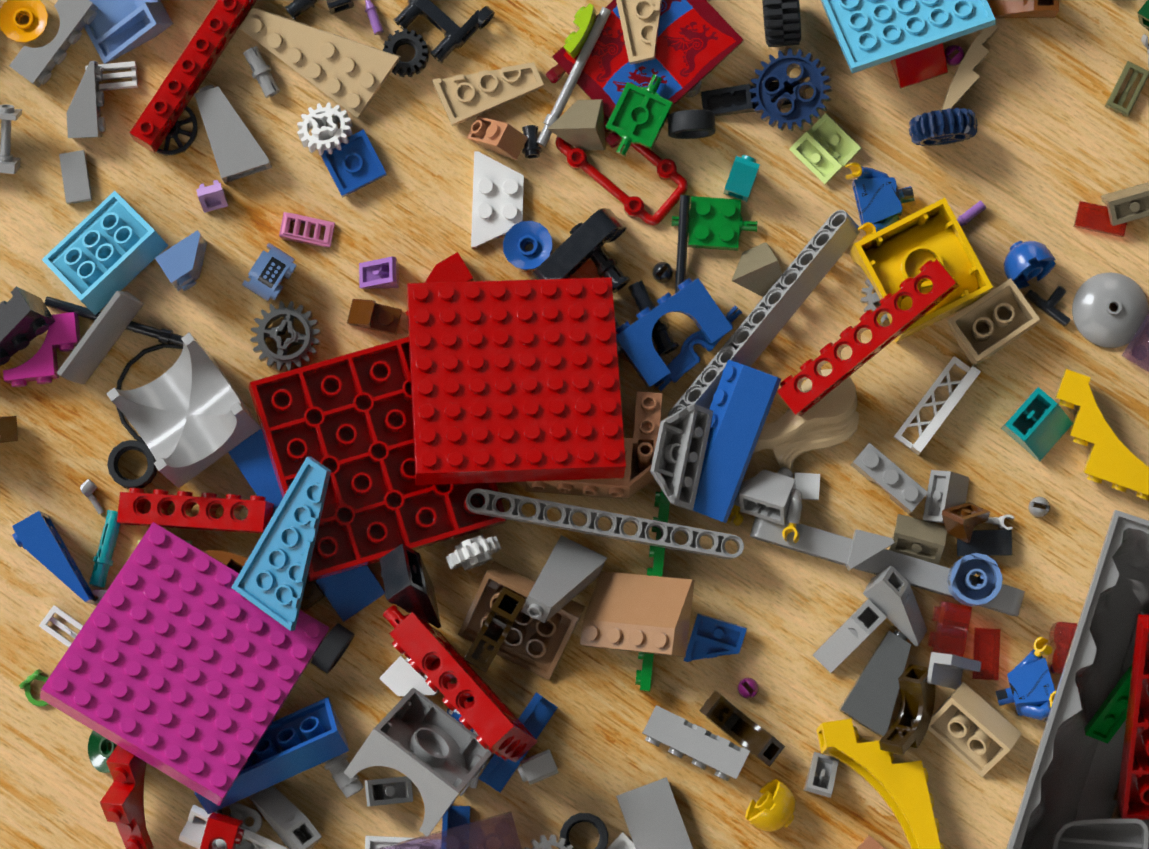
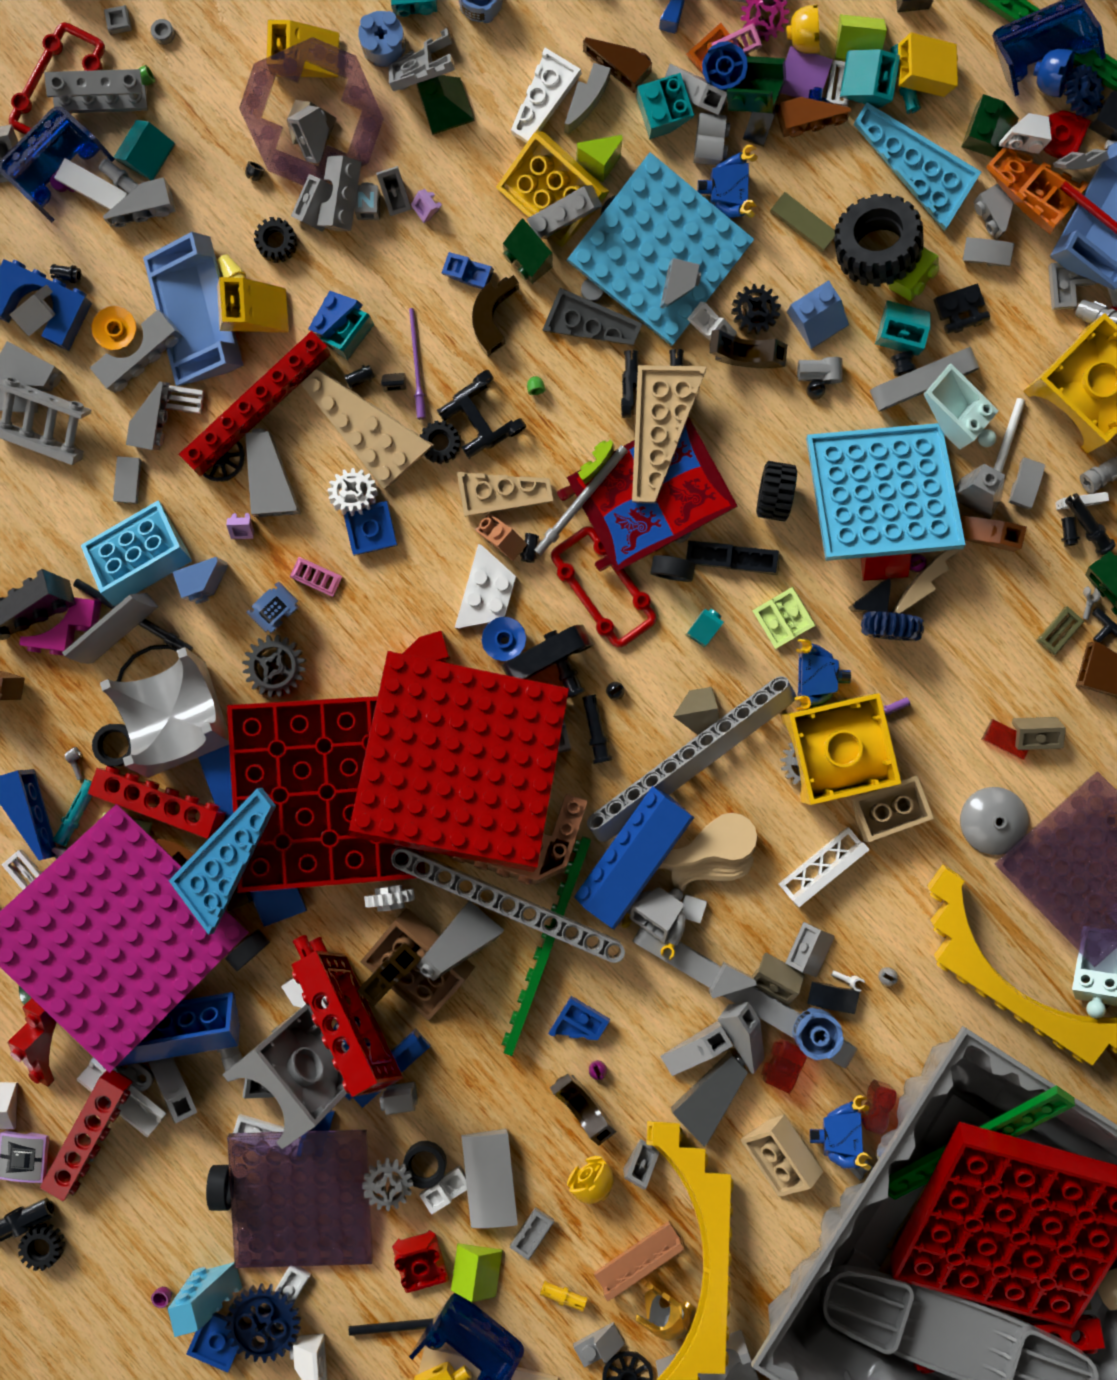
camera: 10 degrees right, 5 degrees up
light grey pin [243,46,280,98] -> none
reddish brown slope [347,299,402,335] -> none
medium lavender slope [359,256,399,289] -> none
black slope [380,544,441,628] -> none
dark tan slope [548,99,606,151] -> none
medium nougat slope [580,571,695,657] -> none
green plate [606,74,674,157] -> none
blue arch [616,278,733,387] -> none
light grey wedge [642,705,750,781] -> none
light grey wedge [650,404,713,510] -> none
blue piece [654,305,742,392] -> none
green plate [671,196,758,251] -> none
black bar [675,195,690,293] -> none
dark blue gear [749,48,832,132] -> none
red brick [777,259,960,417] -> none
light grey arch [851,443,928,514] -> none
dark brown arch [879,664,935,755] -> none
light grey panel [927,652,981,689] -> none
reddish brown slope [941,502,990,543] -> none
clear red tile [972,628,1001,681] -> none
teal slope [1001,387,1073,462] -> none
blue cylinder [1004,241,1056,289] -> none
black piece [1025,286,1070,327] -> none
none -> black slope [848,578,891,613]

